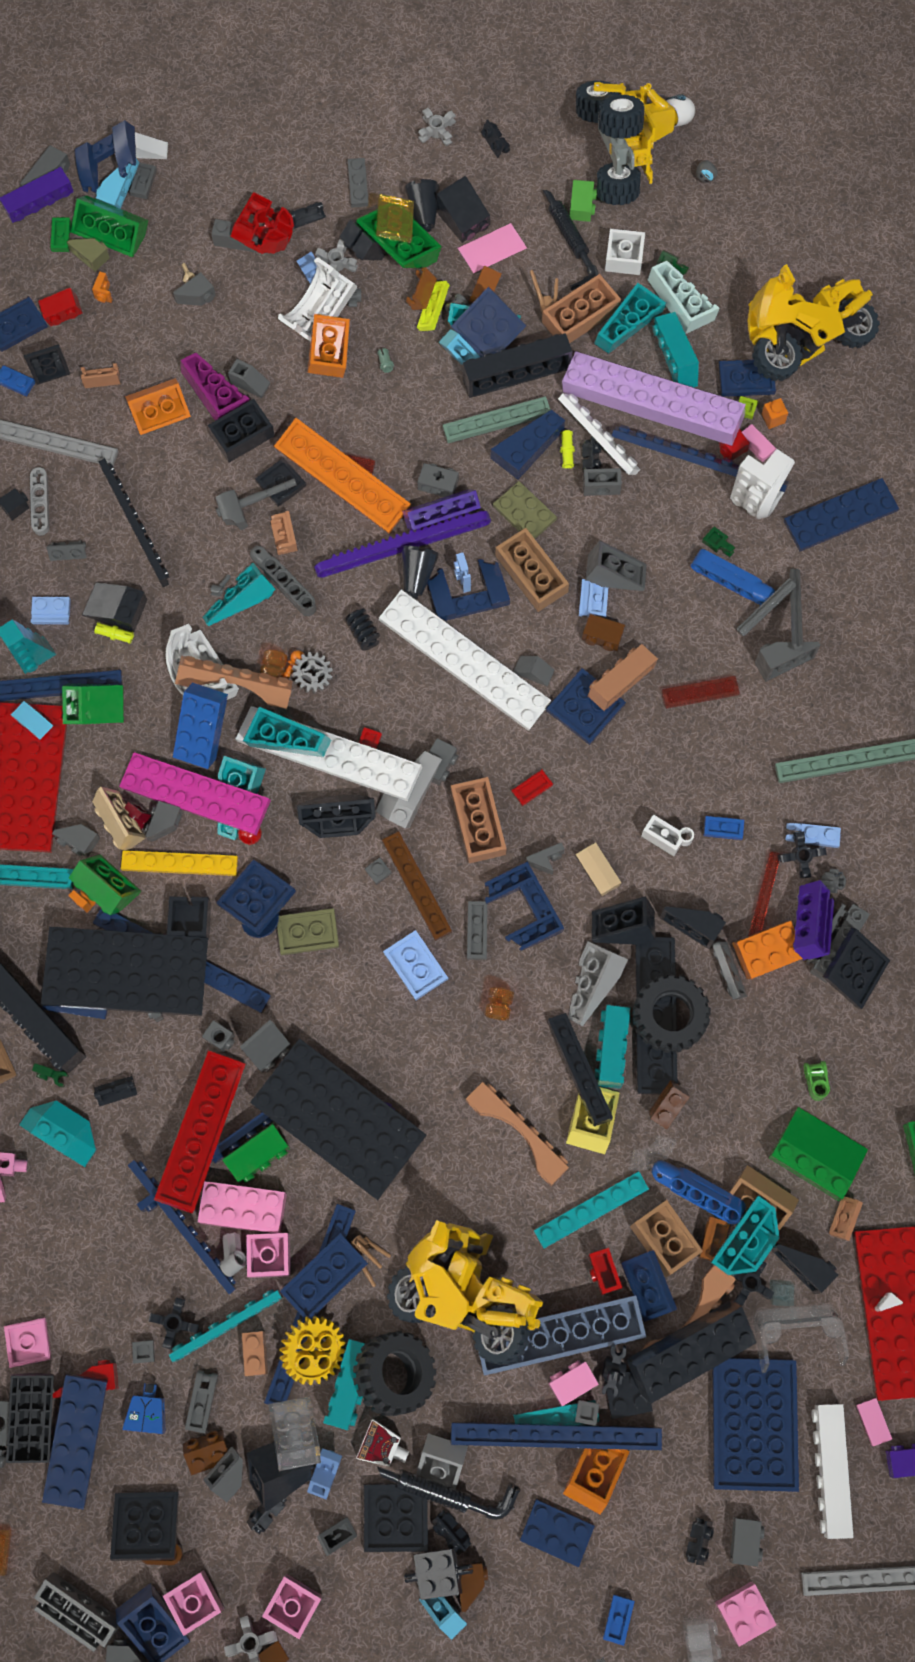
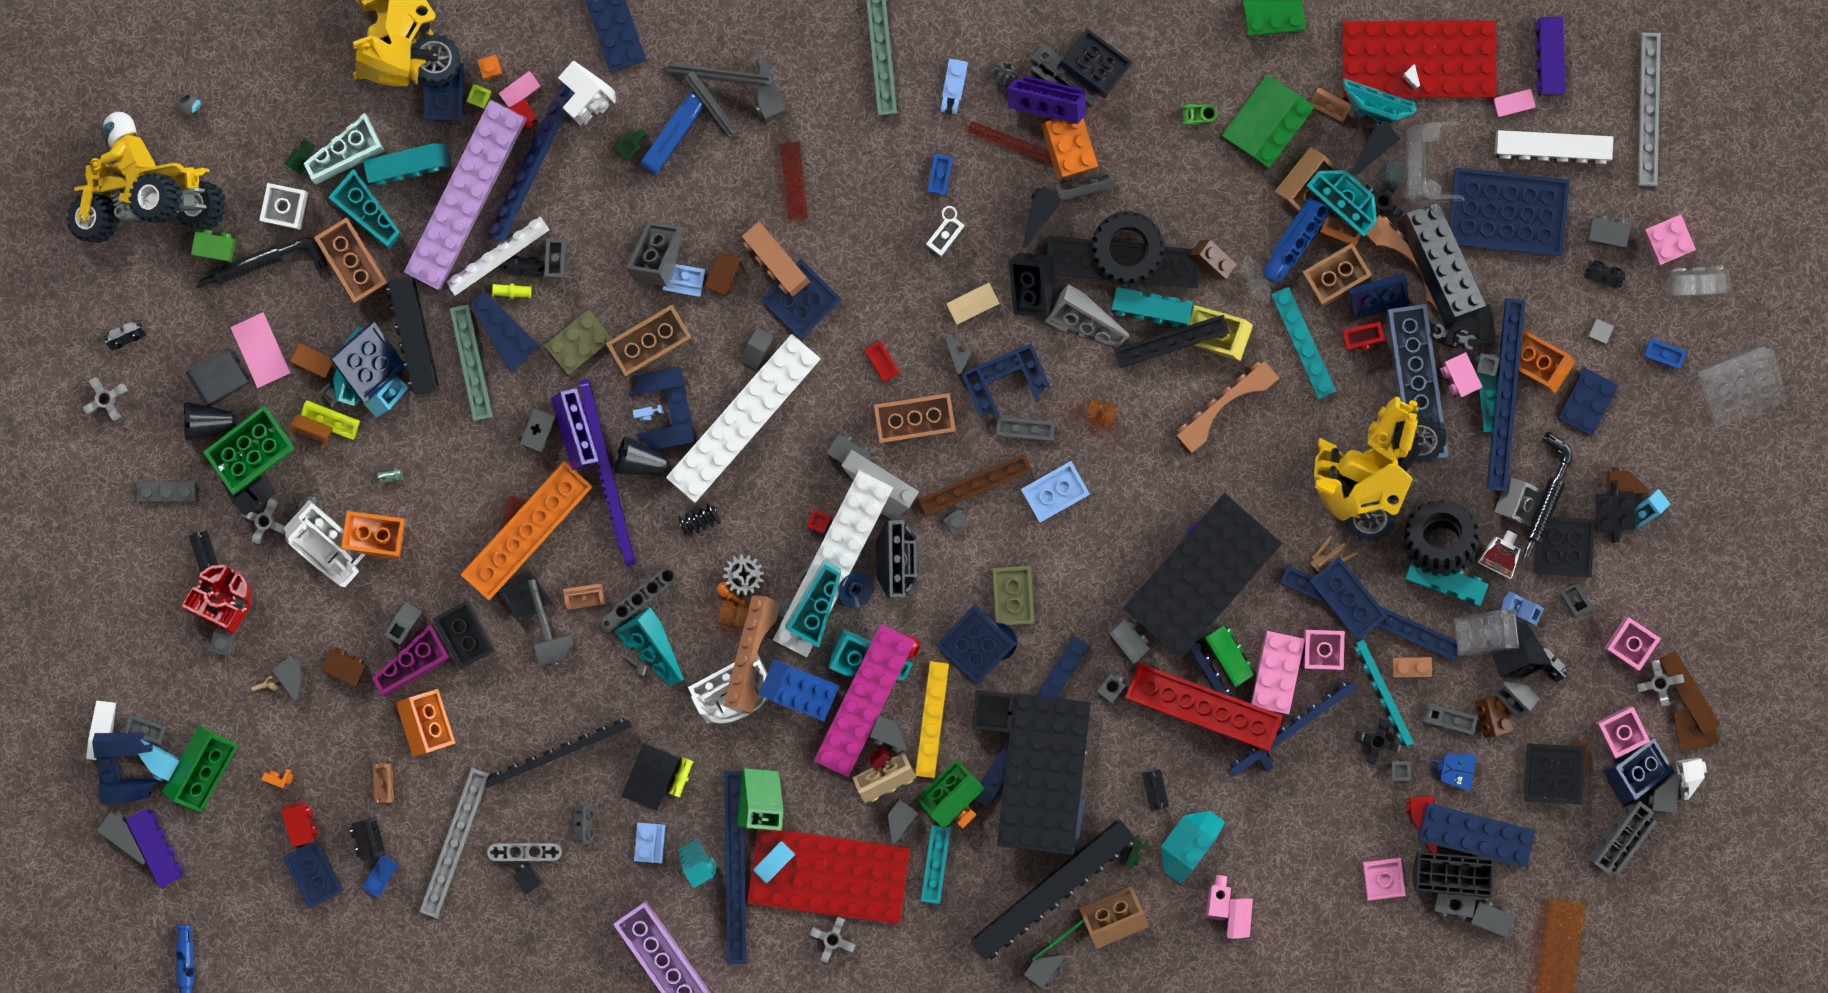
camera: 85 degrees left, 15 degrees up
green plate [50,217,71,252] -> none
olive slope [67,239,110,272] -> none
light grey piece [220,1232,247,1277] -> none
yellow gear [279,1316,346,1385] -> none
medium blue brick [297,252,317,284] -> none
clear yellow tile [376,194,414,243] -> none
black hinge [431,1510,472,1555] -> none
medium nougat plant [530,270,558,312] -> none
black pin [777,831,827,879] -> none
none -> reddish brown brick [321,647,367,686]
none -> dark blue dish [839,571,873,608]
none -> teal wedge [1342,78,1417,124]
none -> light grey tile [1588,319,1614,344]

